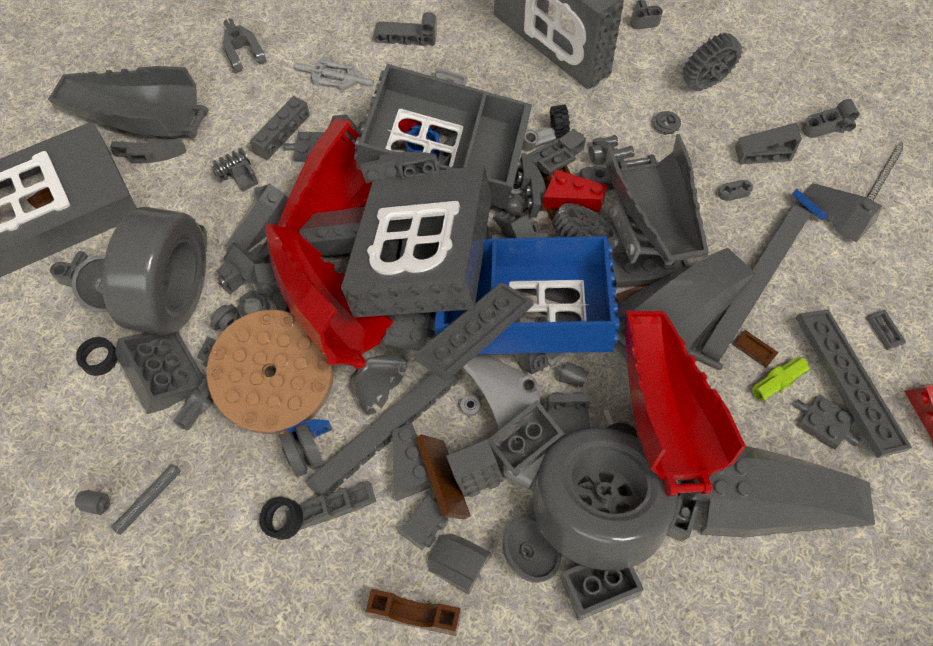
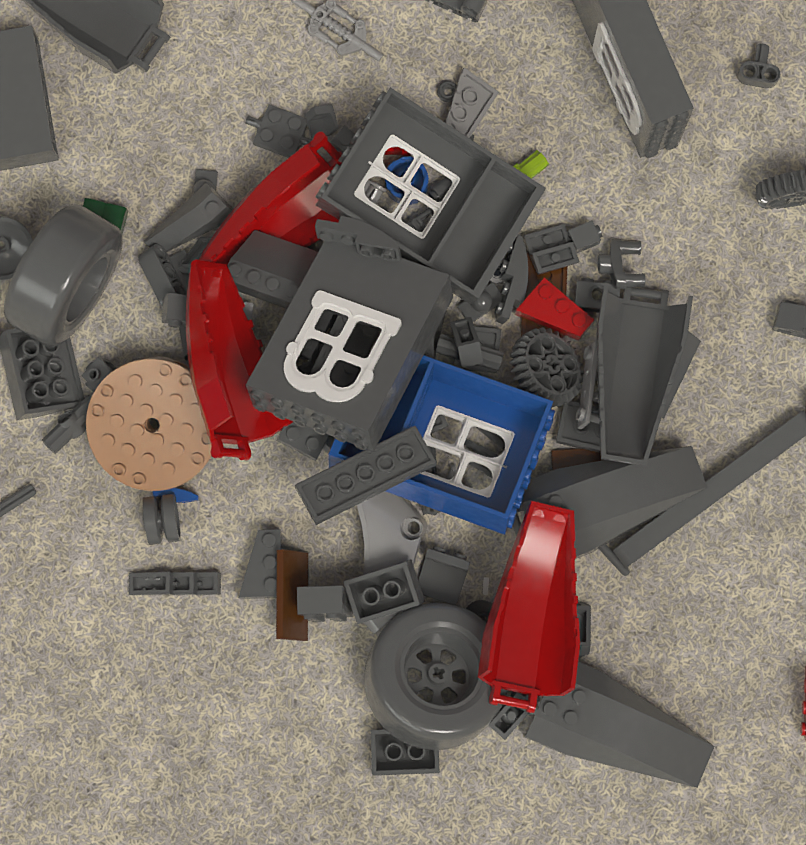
camera: 20 degrees right, 20 degrees up
dark grey slope [110,138,187,164] -> none
dark grey piece [210,148,251,182] -> none
dark grey piece [210,304,239,331] -> none
dark grey brick [216,261,244,295] -> none
dark grey panel [230,160,258,192] -> none
dark grey hair [237,291,270,318] -> none
dark grey brick [250,96,310,161] -> none
black tyre [259,496,303,540] -> none
dark grey beam [308,373,459,496] -> none
dark grey piece [350,355,407,415] -> none
reddish brown arch [366,589,461,636] -> none
dark grey brick [401,496,449,551] -> none
dark grey slope [428,533,491,595] -> none
light grey tile [460,395,481,416] -> none
dark grey dish [502,516,561,583] -> none
light grey piece [522,126,556,152] -> none
black tyre [550,104,570,138] -> none
dark grey brick [557,361,589,387] -> none
dark grey gear [653,111,681,135] -> none
dark grey beam [718,180,753,201] -> none
reddish brown tile [733,330,779,368] -> none
lime piece [751,356,810,402] -> none
dark grey plate [794,394,861,450] -> none
dark grey plate [796,309,912,458] -> none

